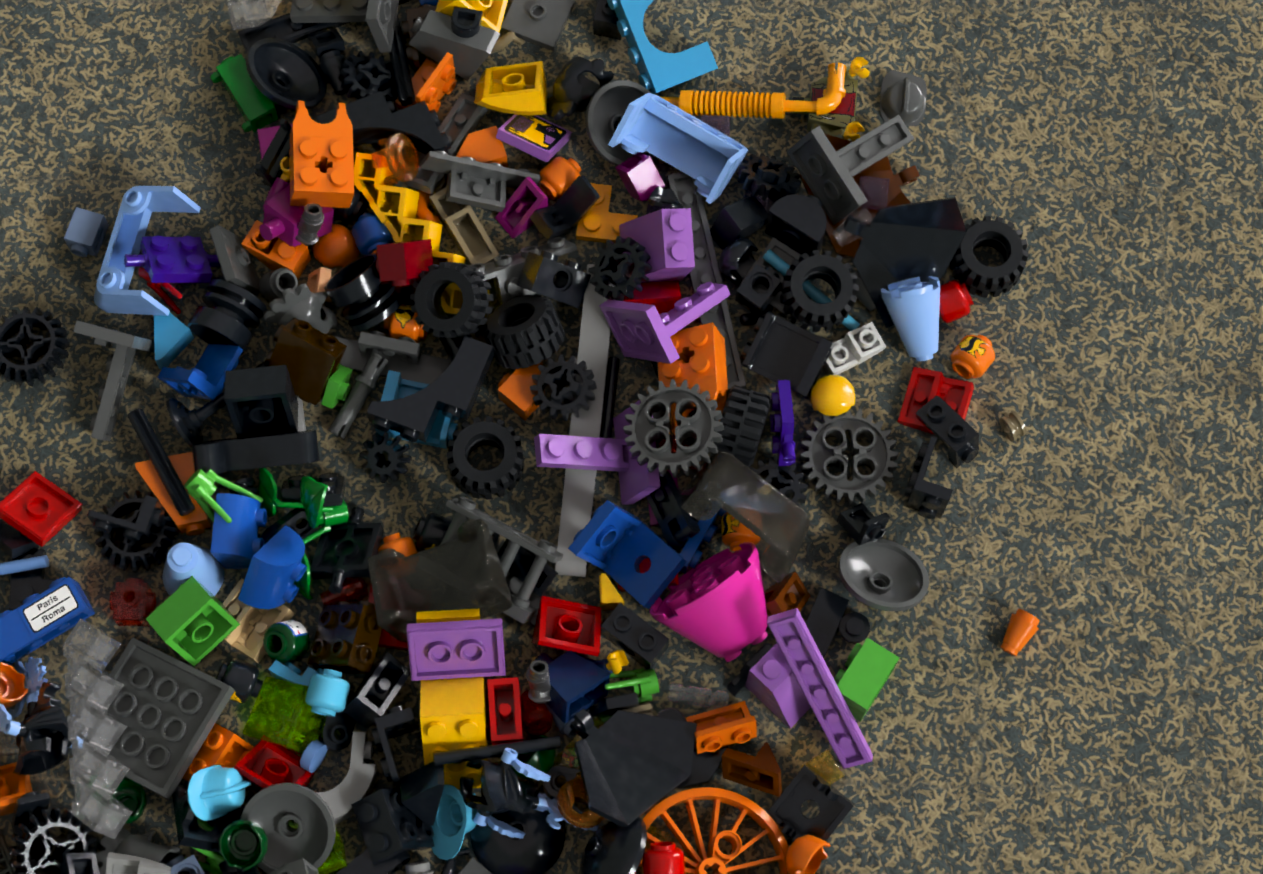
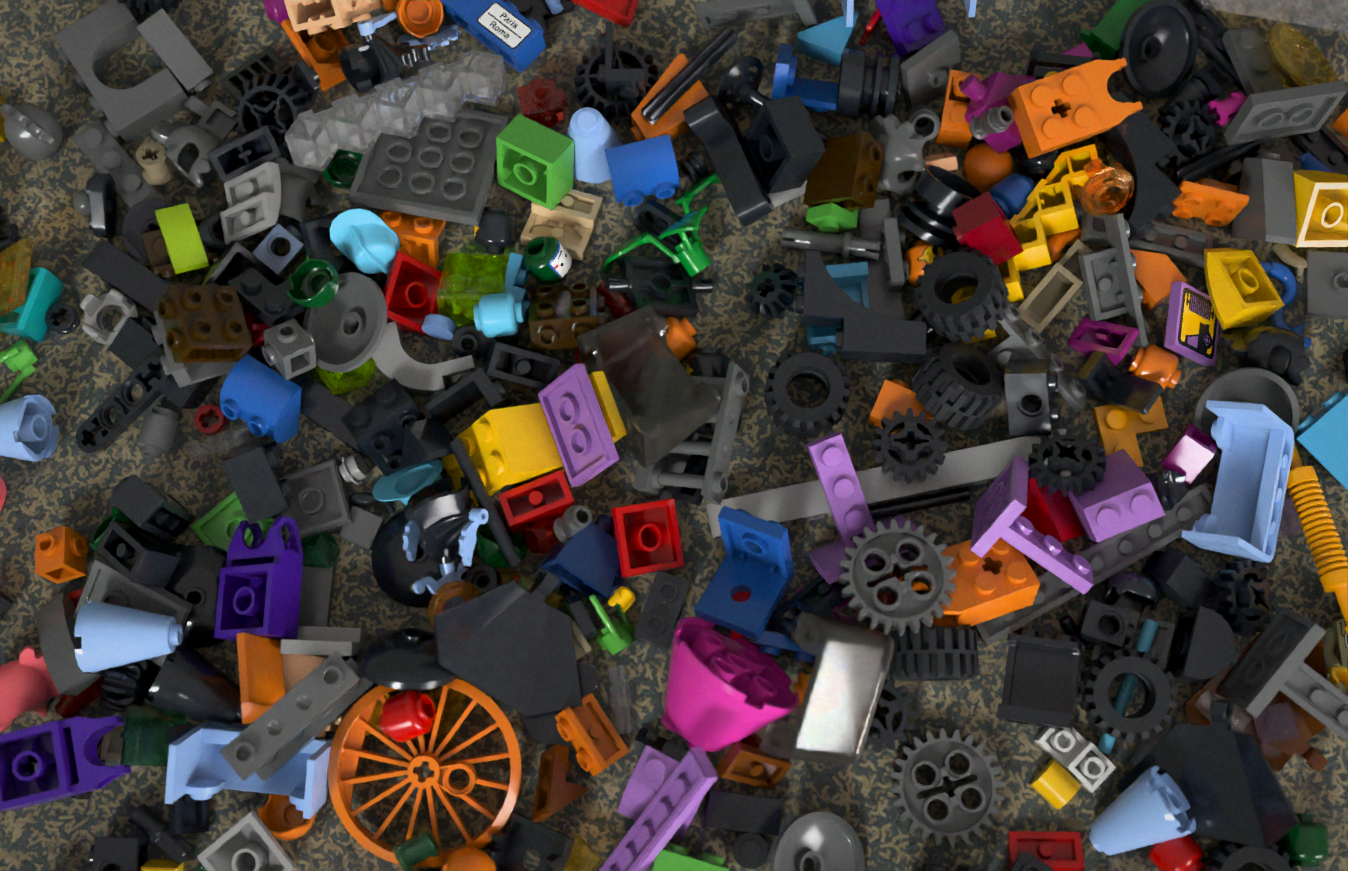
camera: 80 degrees right, 5 degrees up
bright green plant [184,468,263,523] -> none
blue brick [238,525,307,609] -> none
black plate [281,473,345,507] -> none
black tile [451,7,483,38] -> none
yellow slope [599,573,625,610] -> none
dark purple plate [769,380,796,466] -> none
yellow hair [810,375,856,416] -> none
black bracket [837,503,890,546] -> none
none -> yellow brick [1029,758,1082,810]
none -> dark pink bush [1207,91,1247,127]
none -> blue animal [1259,261,1312,348]
none -> dark green head [1278,813,1329,867]

